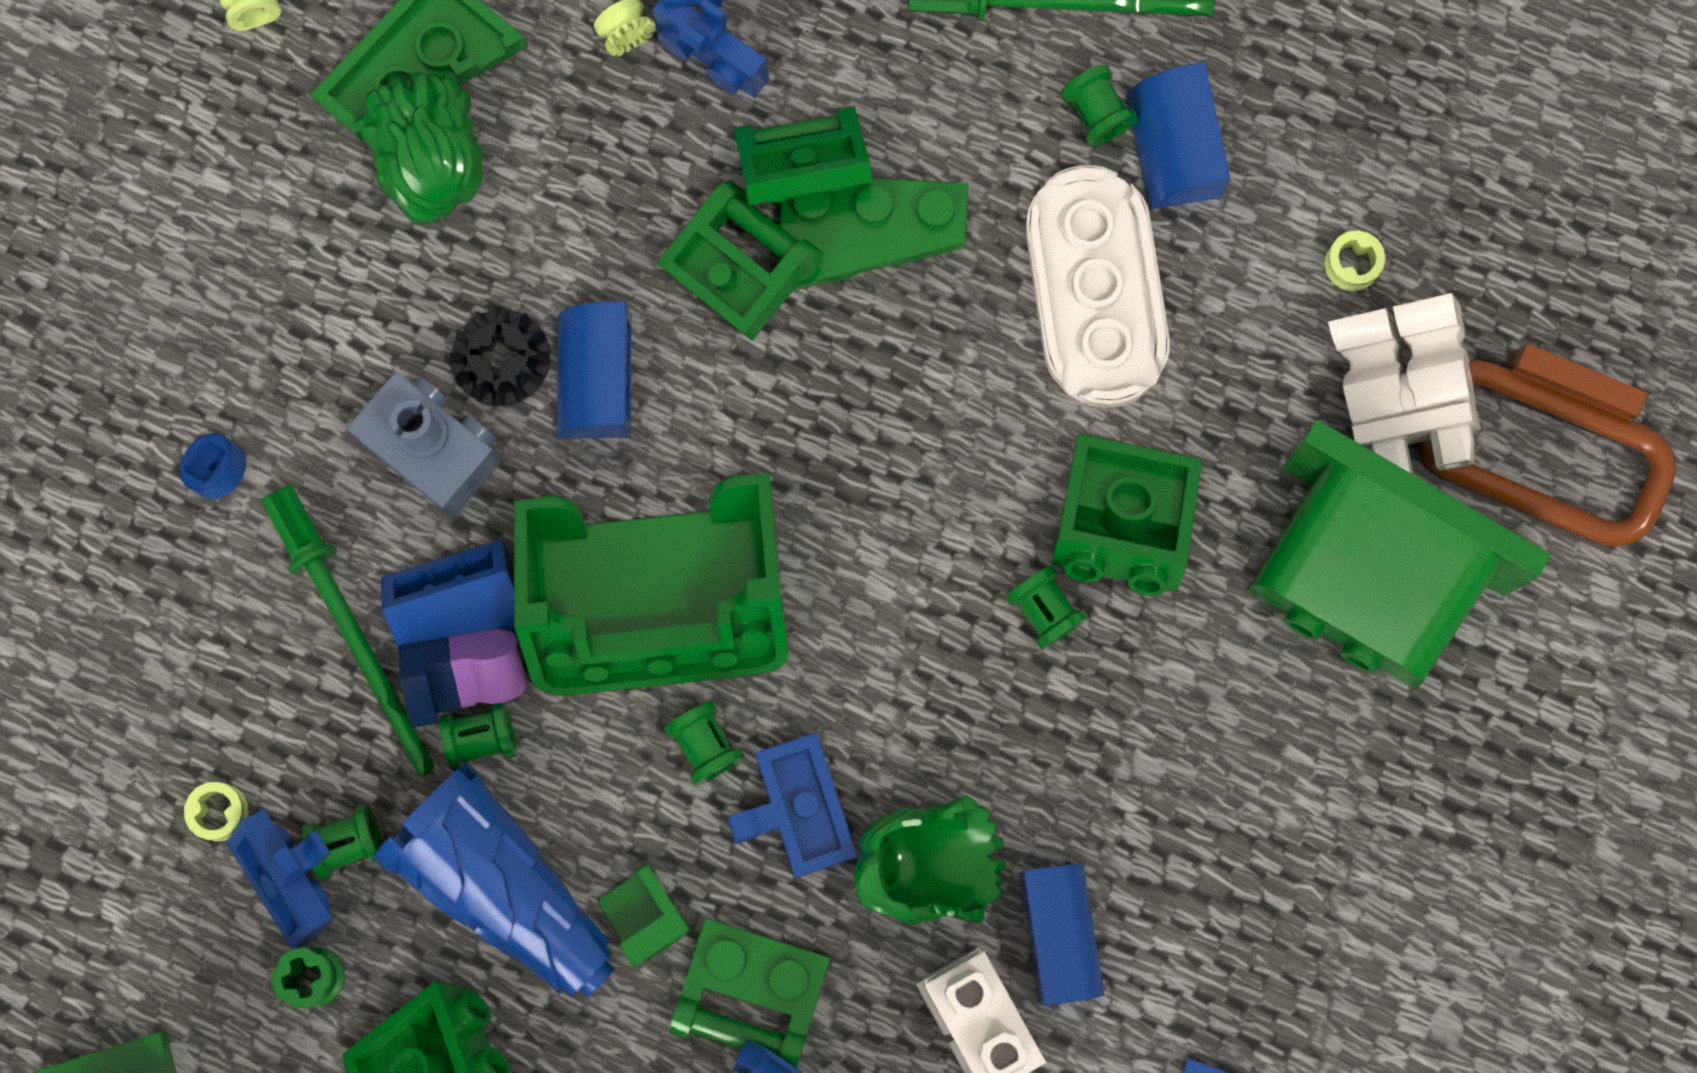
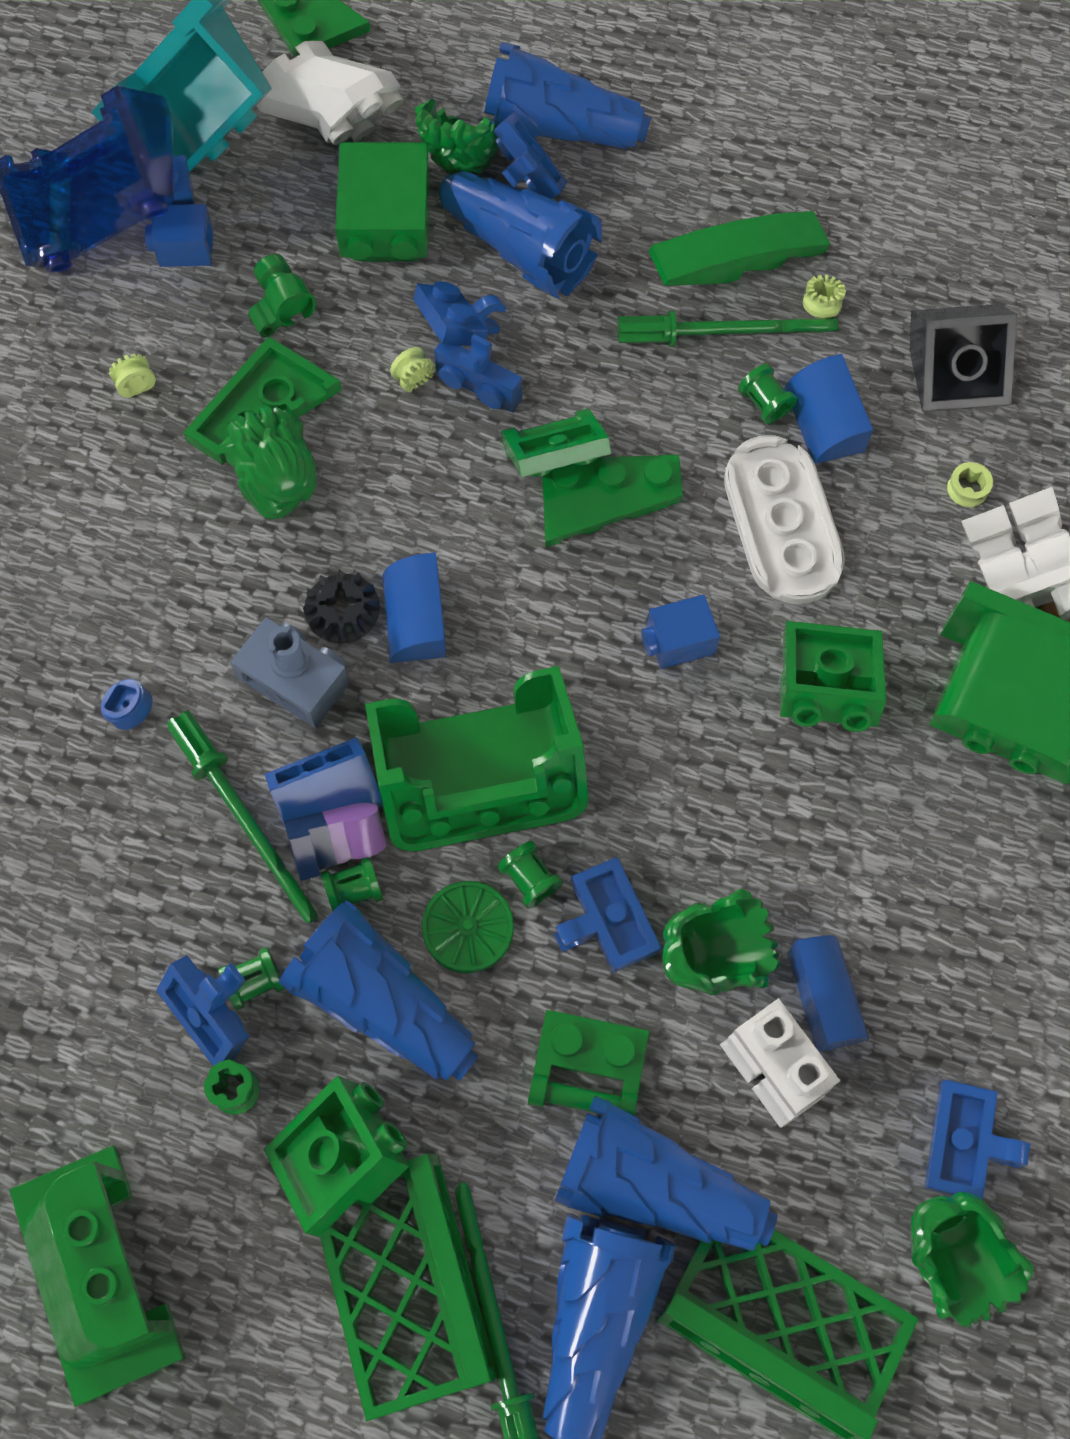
camera: 10 degrees left, 10 degrees down
yellowish green bush [184,782,249,841] -> none
green panel [599,863,693,967] -> none
green plate [657,180,823,341] -> none
green bush [1005,565,1089,650] -> none
none -> green wheel [422,881,514,973]
none -> blue brick [641,594,720,669]
none -> black slope [909,304,1017,411]

